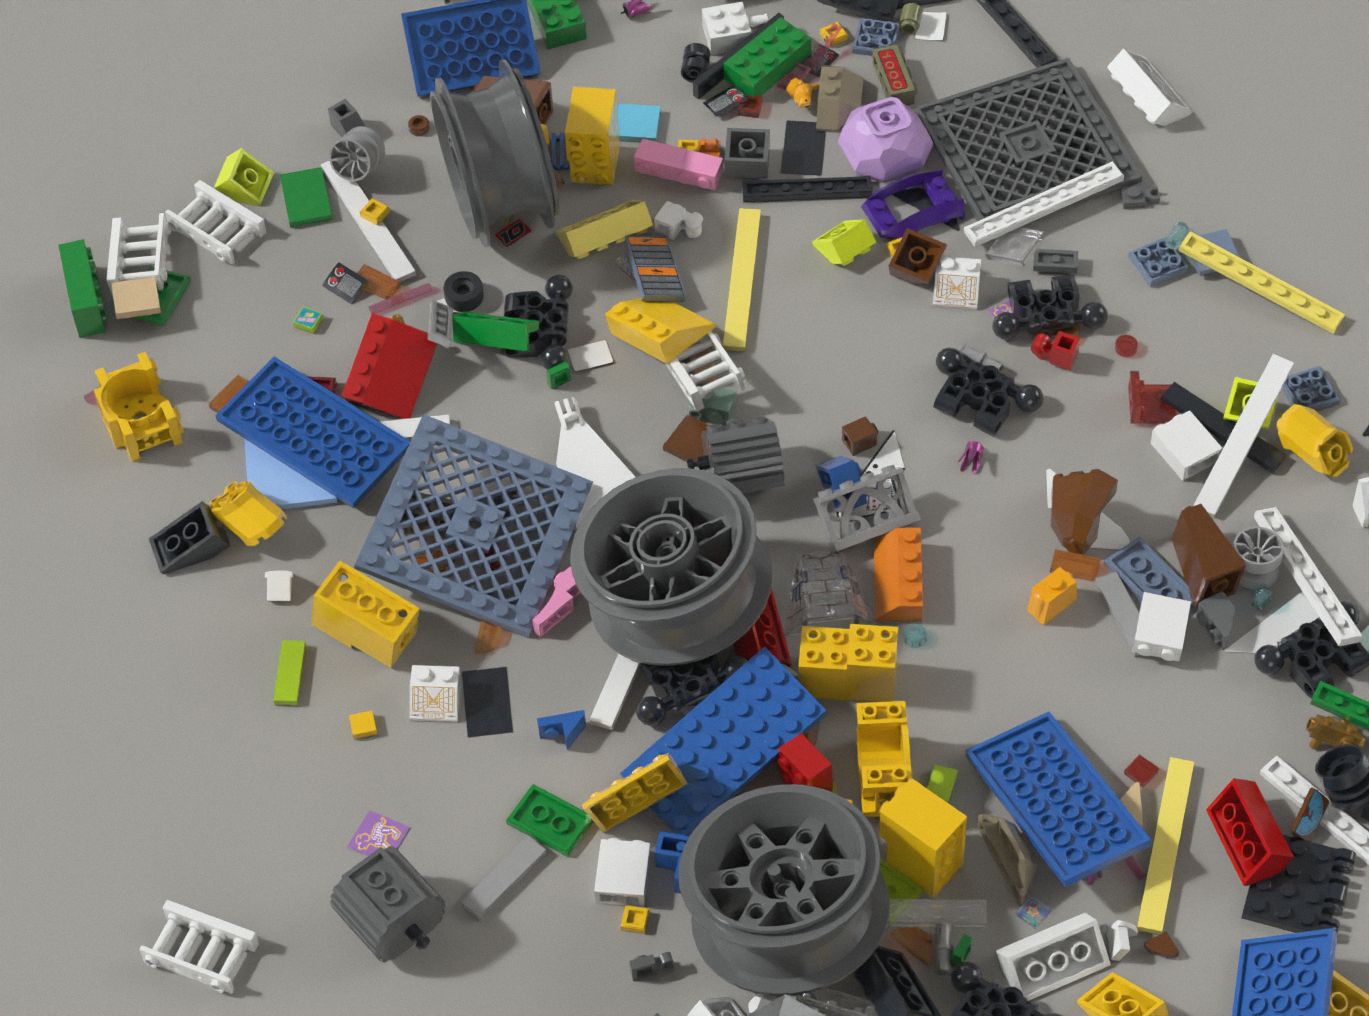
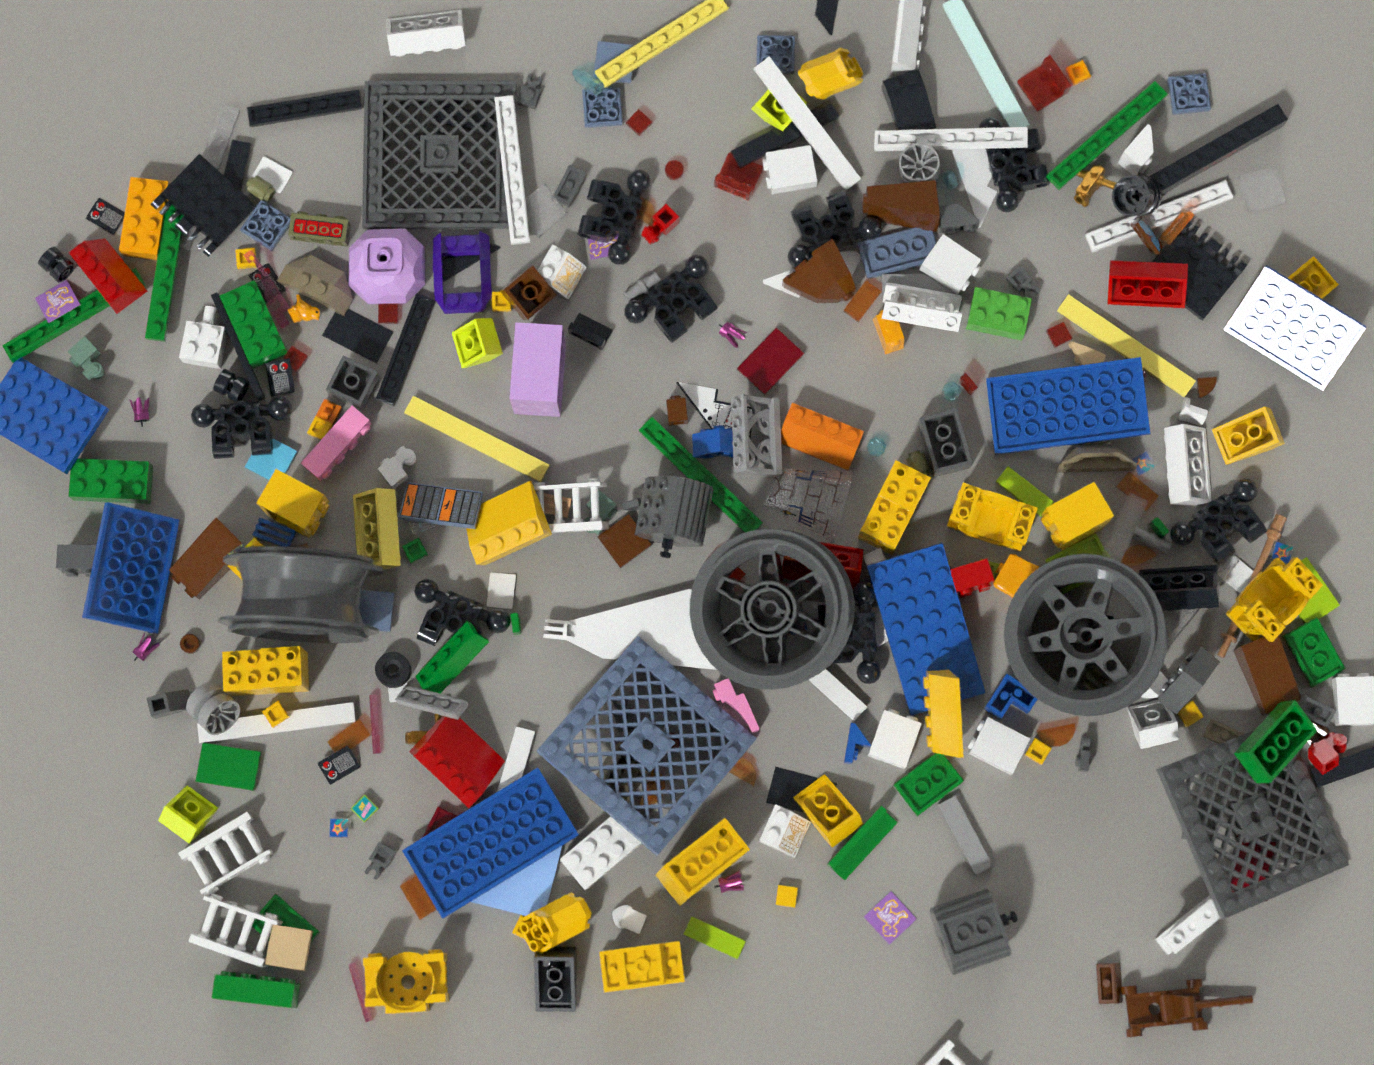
camera: 70 degrees left, 25 degrees up
none -> flat silver piece [132,632,160,661]
none -> black connector [191,397,292,459]
none -> yellow piece [222,646,309,696]
none -> tile [329,818,350,838]
none -> sand blue tile [360,590,395,632]
none -> dark grey plate [365,842,396,880]
none -> clear red tile [378,304,398,324]
none -> green tile [402,538,428,564]
none -> lavender piece [510,322,566,417]
none -> white brick [560,817,642,891]
none -> black panel [568,313,612,350]
none -> yellow piece [599,941,685,992]
none -> clear red tile [626,109,652,137]
none -> green plate [638,417,763,533]
none -> flat silver piece [714,870,745,893]
none -> dark red tile [737,328,804,395]
none -> black connector [787,190,882,267]
none -> yellow slope [793,774,863,848]
none -> green panel [827,805,897,880]
none -> white brick [867,708,921,769]
none -> black slope [881,69,936,130]
none -> white fence [882,282,962,332]
none -> olive brick [906,450,931,476]
none -> dark grey brick [918,408,973,478]
none -> clear light blue tile [942,381,961,402]
none -> clear red tile [959,373,978,395]
none -> bright green brick [966,287,1032,341]
none -> dark grey plate [1006,265,1039,298]
none -> clear orange tile [1036,723,1075,747]
none -> clear orange tile [1116,472,1159,511]
none -> clear orange tile [1159,209,1195,245]

